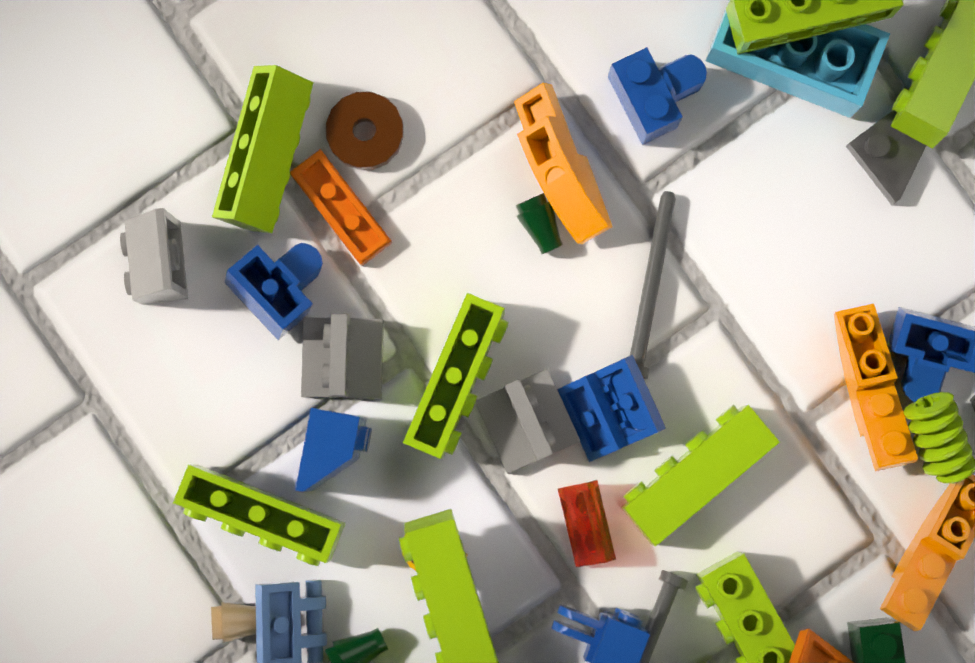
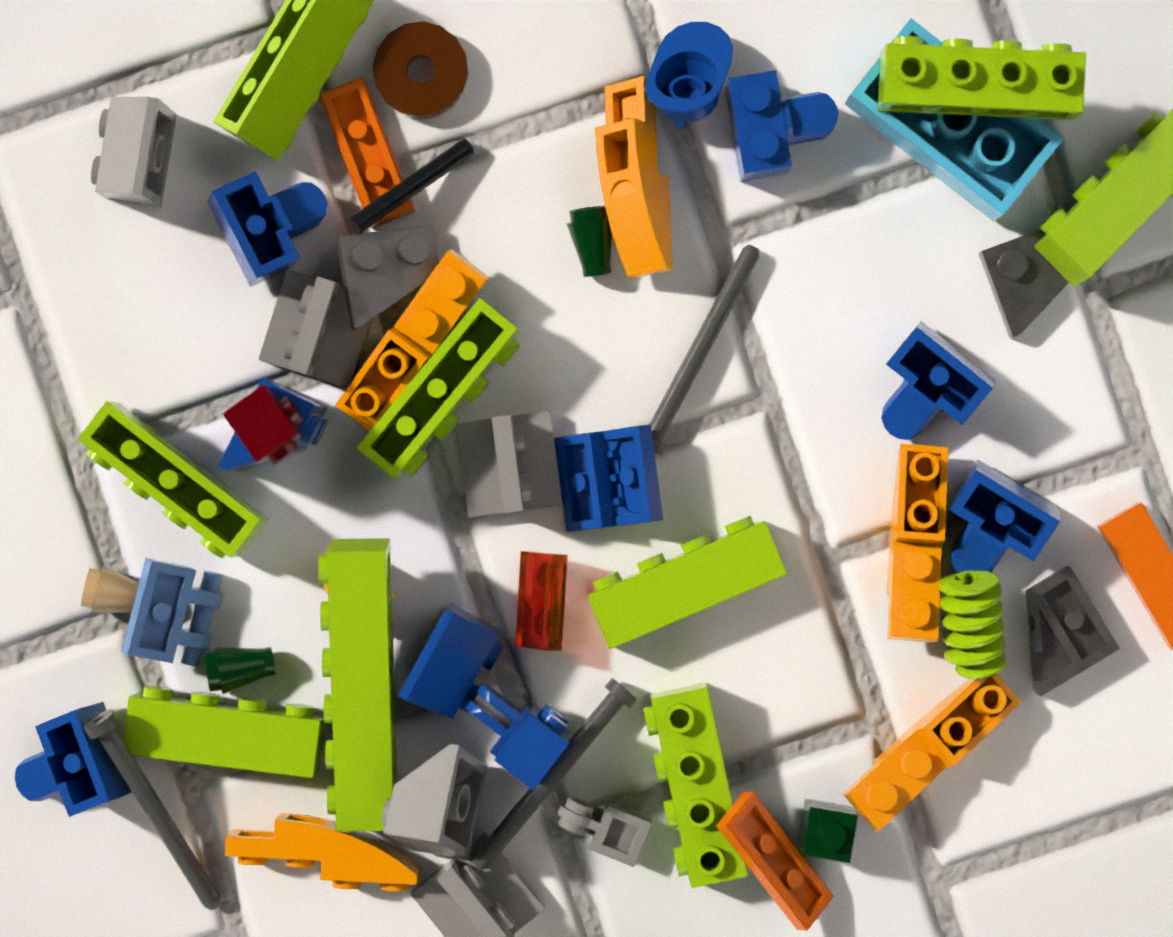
camera: 20 degrees right, 5 degrees up
none -> dark red brick [222,385,305,466]
none -> light orange slope [335,249,490,432]
none -> flat silver wing [336,224,439,330]
none -> black bar [349,138,475,234]
none -> blue slope [398,604,504,719]
none -> blue piece [645,22,733,129]
none -> blue brick [881,321,996,440]

